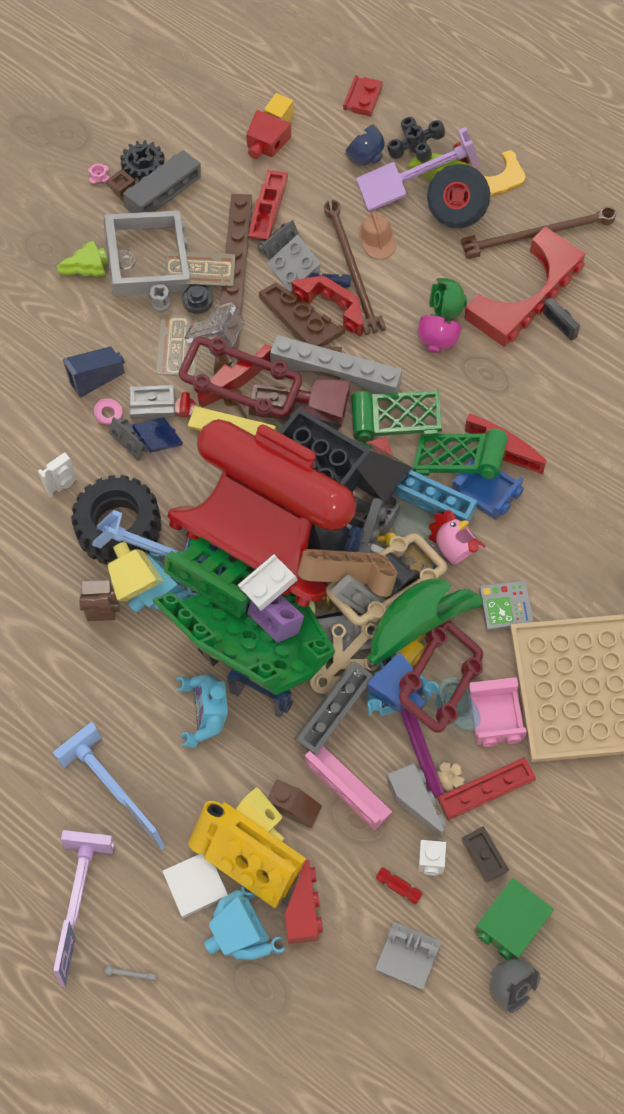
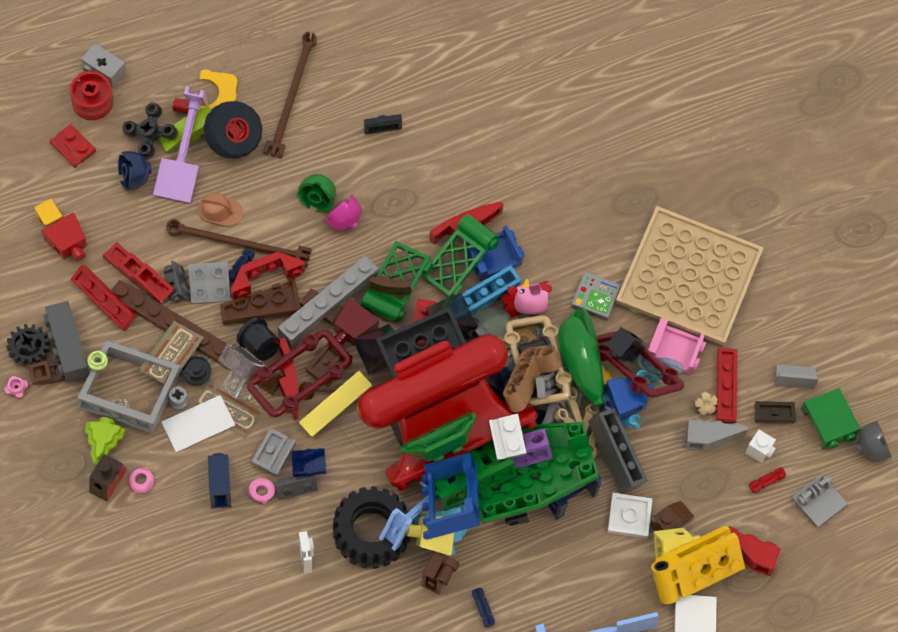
camera: 70 degrees left, 0 degrees up
red plate [174,392,196,417] -> none
medium azure torso [176,674,228,749] -> none
medium azure torso [204,886,285,960] -> none
bright pink fence [305,745,392,831] -> none
magenta axle [401,708,444,798] -> none
arch [464,227,585,347] -> none
none -> red wheel [70,71,113,120]
none -> red tile [70,265,137,331]
none -> light grey brick [81,43,126,88]
none -> yellowish green plate [88,351,108,370]
none -> dark brown torso [89,454,127,502]
none -> bright pink piece [128,467,155,493]
none -> white sticker [162,395,235,452]
none -> black piece [237,317,280,361]
none -> reddish brown slope [370,275,411,295]
none -> green wedge [399,411,476,462]
none -> blue hinge [421,452,480,540]
none -> dark blue axle [472,588,495,628]
none -> black brick [606,327,647,363]
none -> white tile [607,493,652,539]
none -> light grey panel [775,364,818,389]

